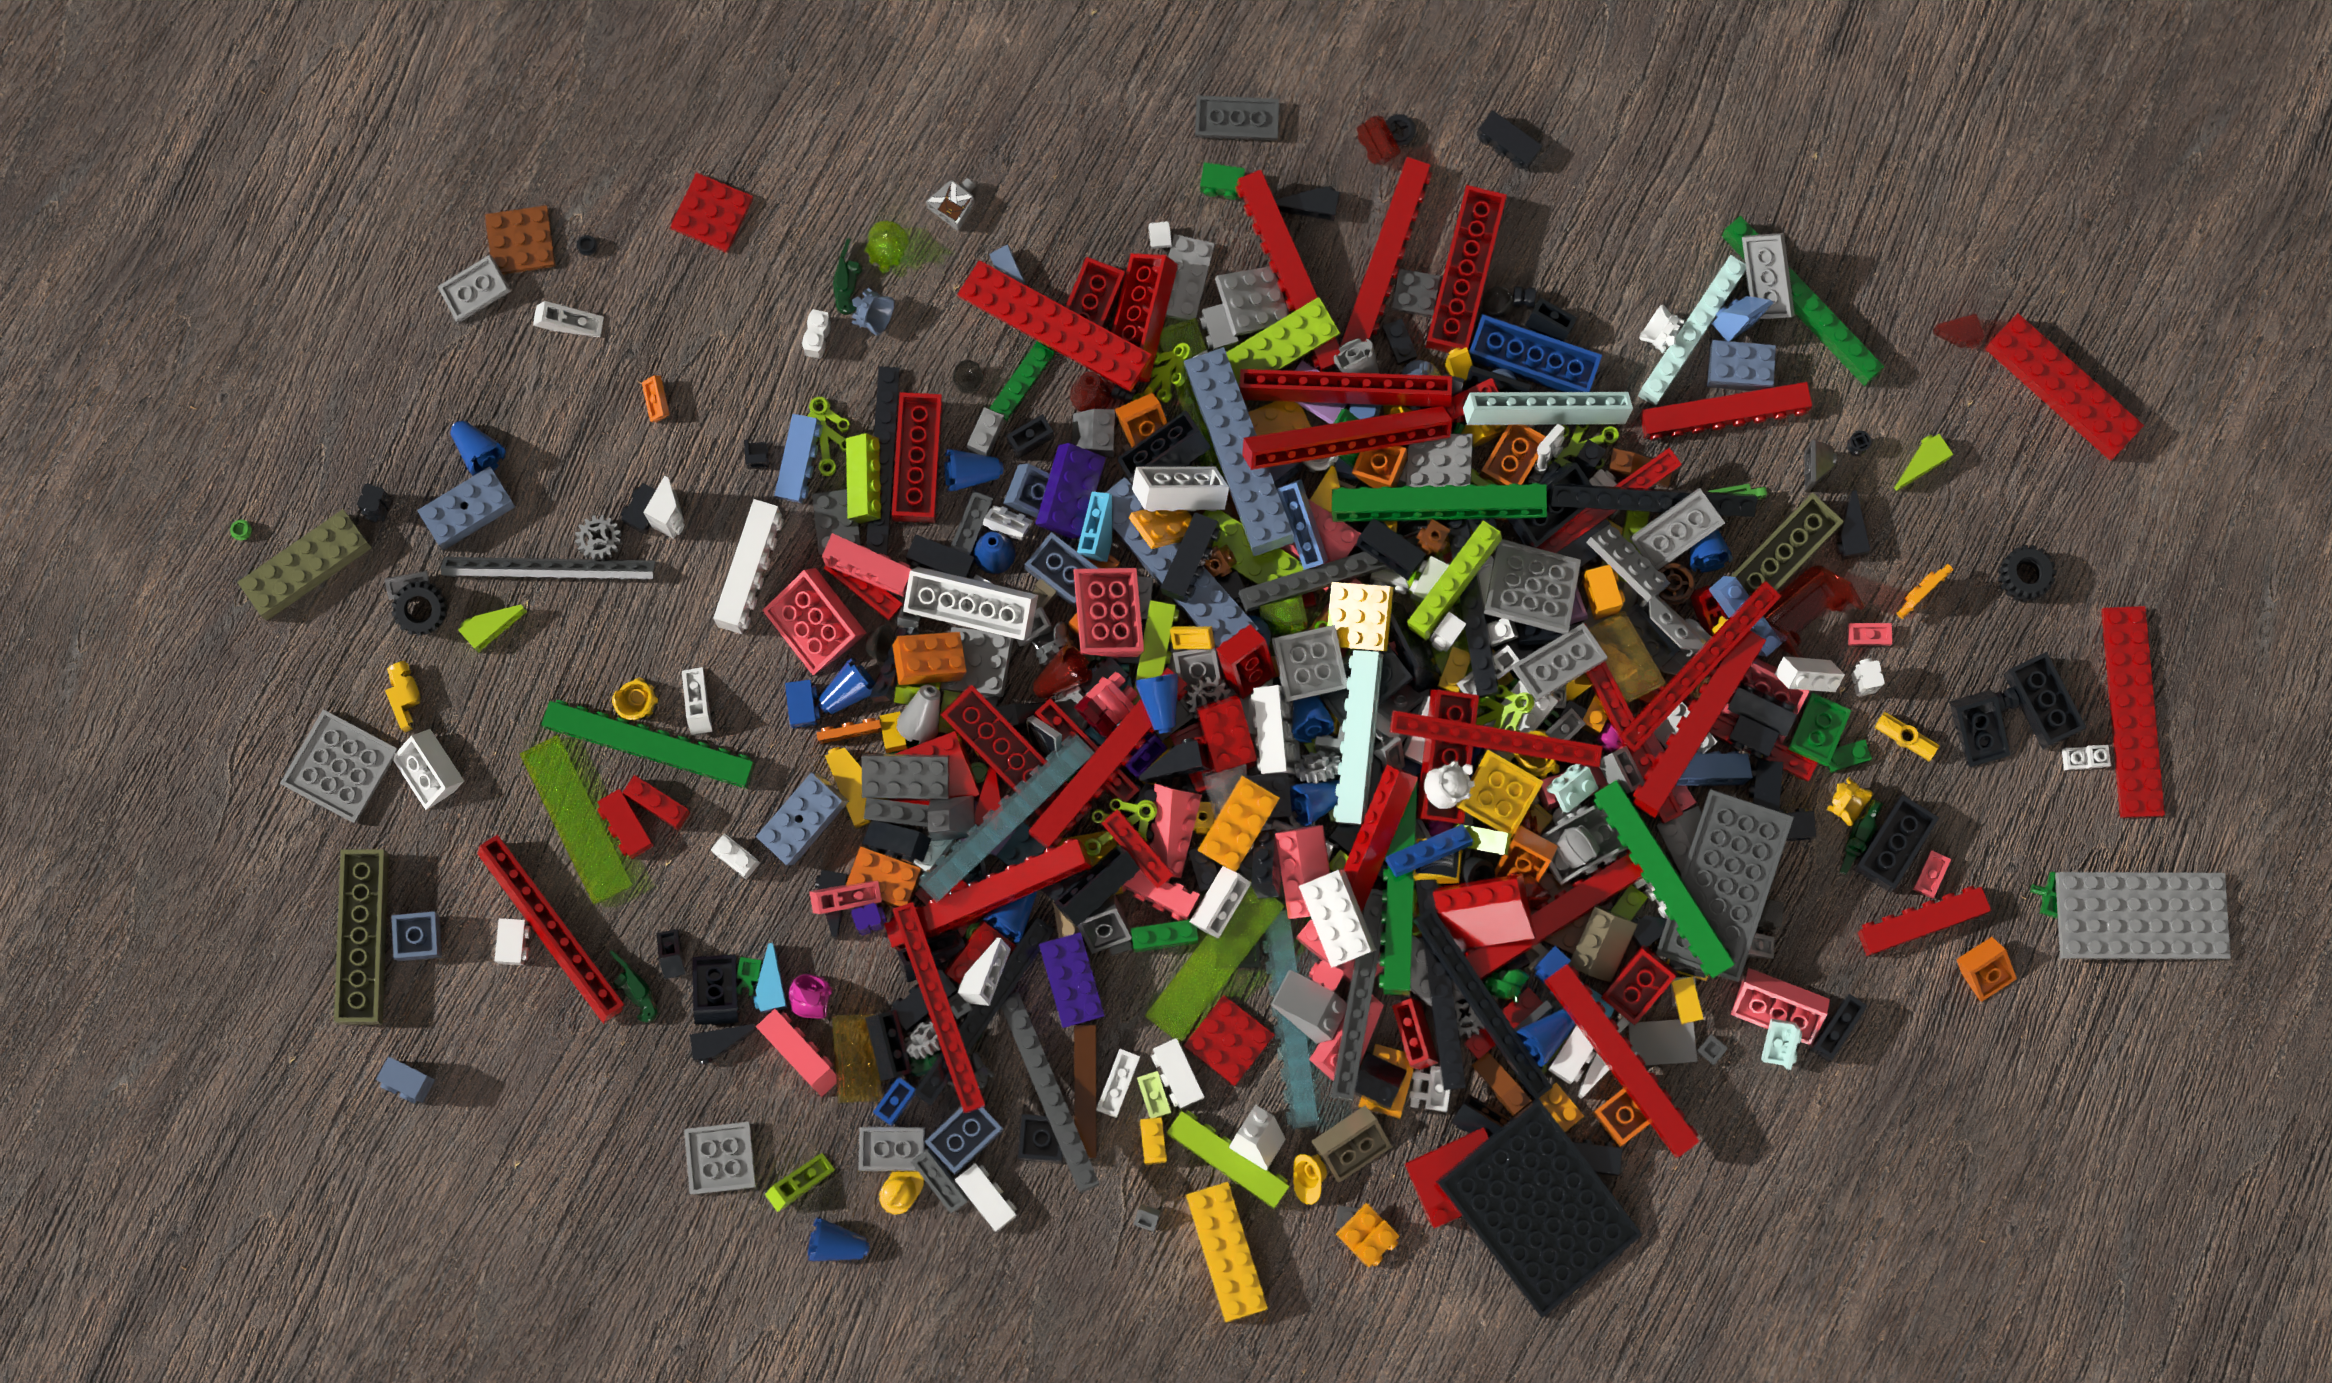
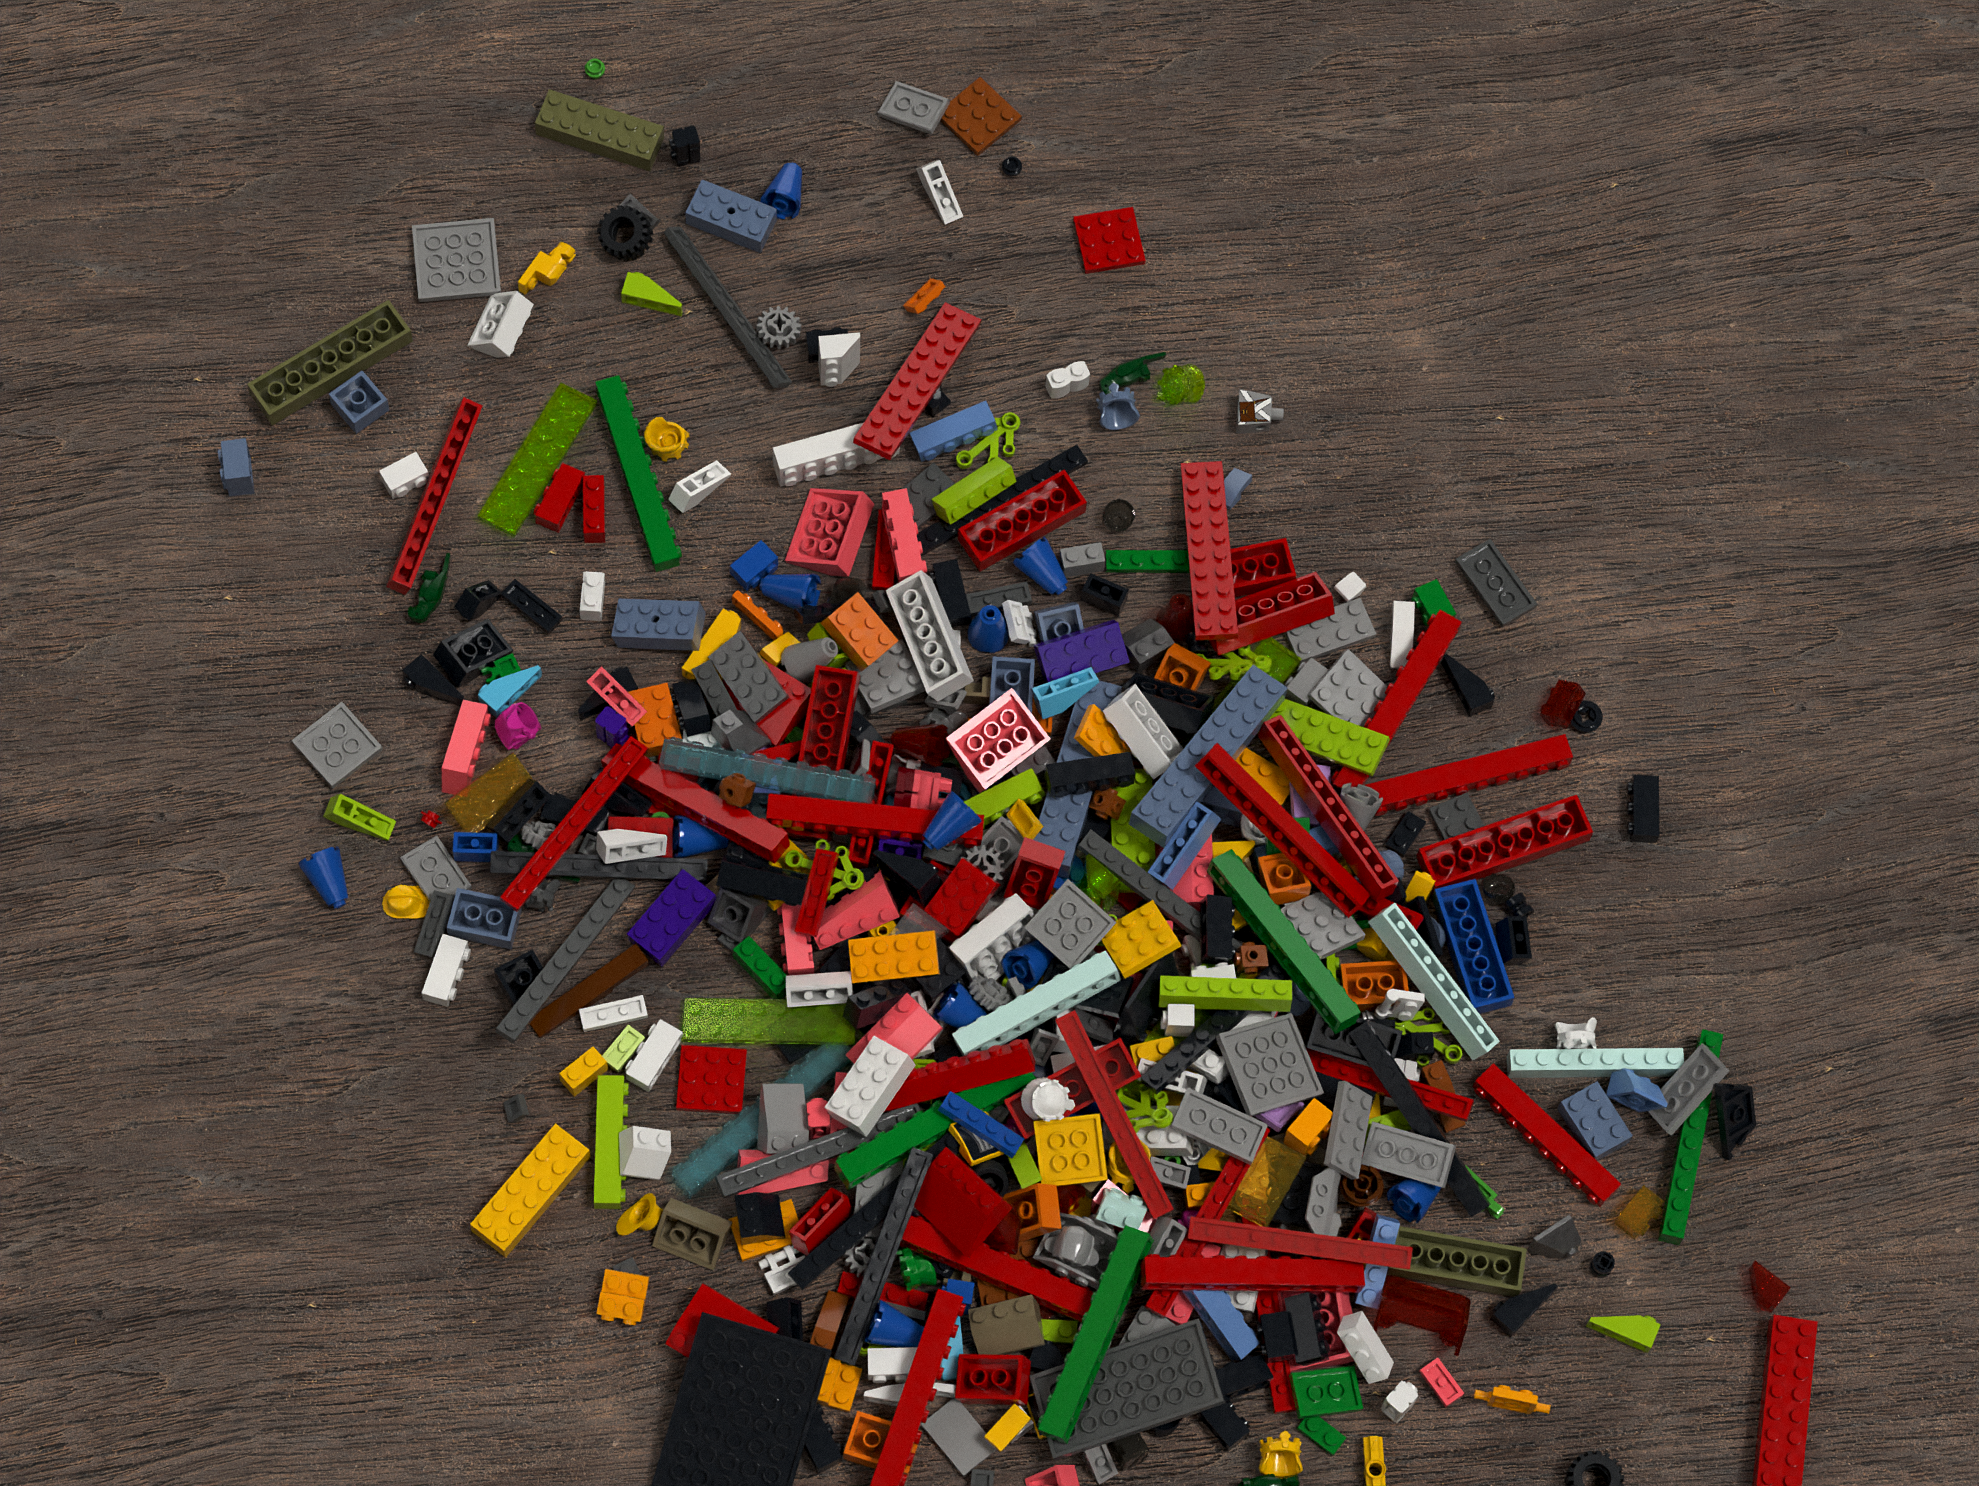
camera: 50 degrees right, 10 degrees down
none -> red plate [420,810,442,828]
none -> black plate [501,579,563,634]
none -> dark orange brick [719,773,756,807]
none -> red plate [853,302,982,460]
none -> white slope [1390,601,1415,669]
none -> clear yellow brick [1614,1185,1665,1240]
none -> black wing [1714,1083,1756,1160]

